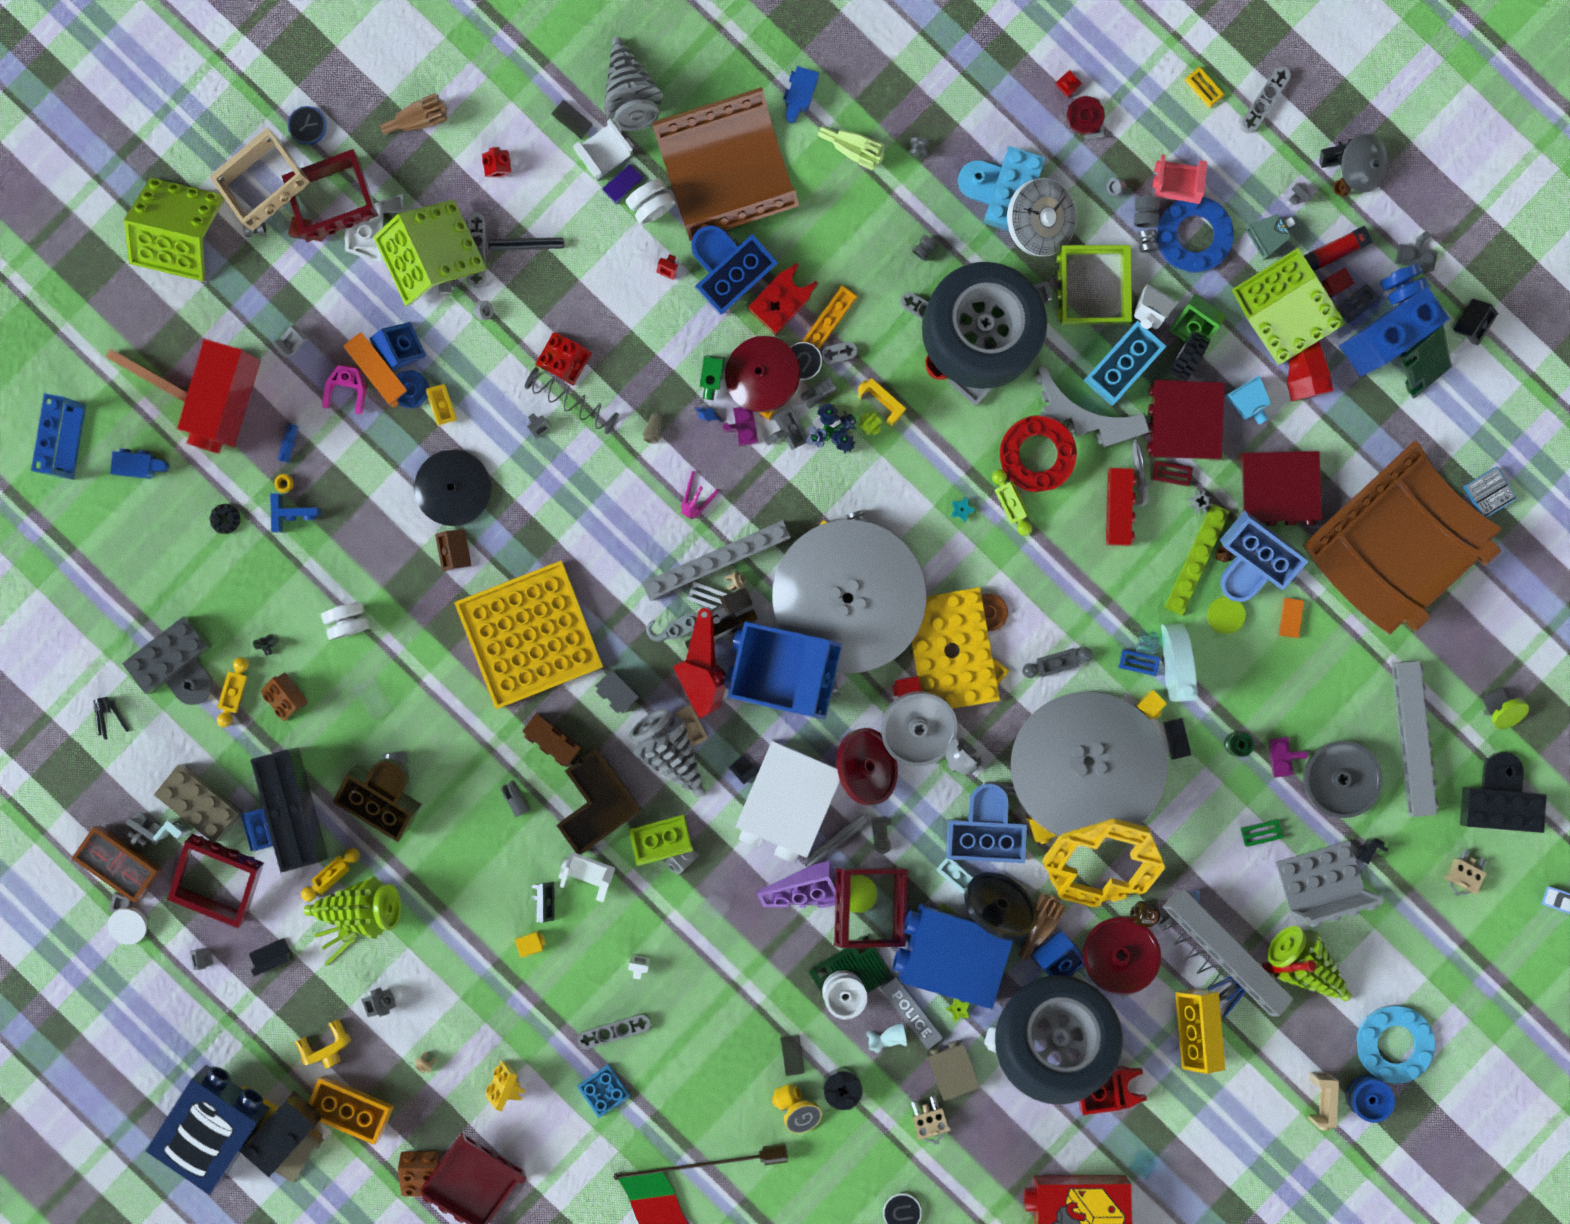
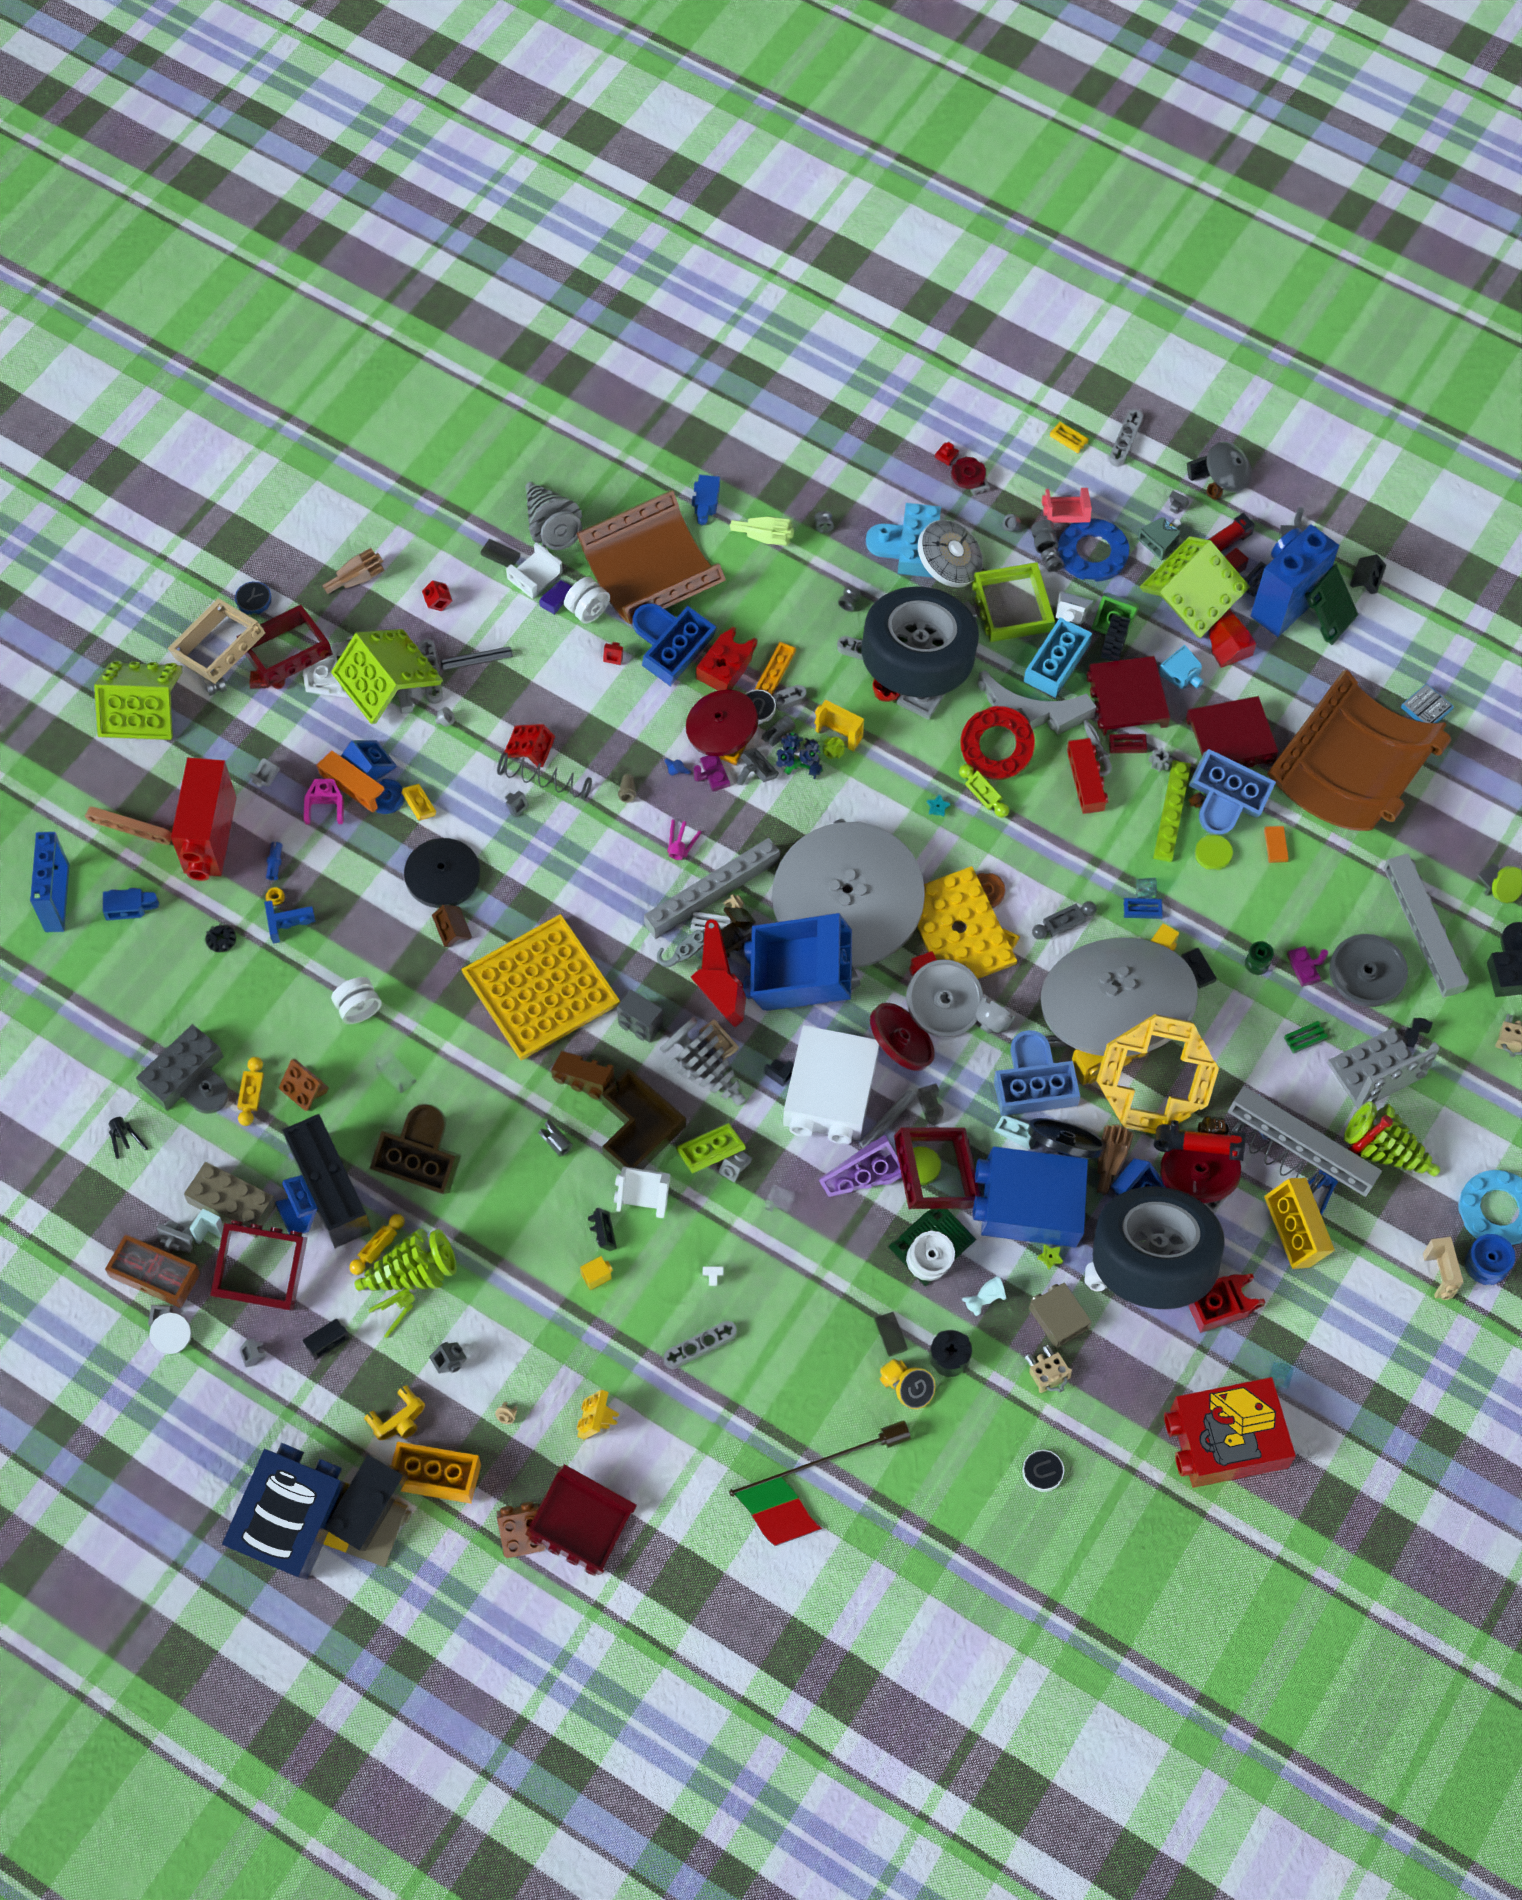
camera: 10 degrees left, 25 degrees down
black plant [253,634,278,656] -> none
dark azure tile [577,1063,631,1118] -> none
green torso [700,355,725,400] -> none
light grey tile [880,976,943,1050] -> none
light aqua brick [1161,623,1198,702] -> none
none -> piece [1154,1120,1246,1161]

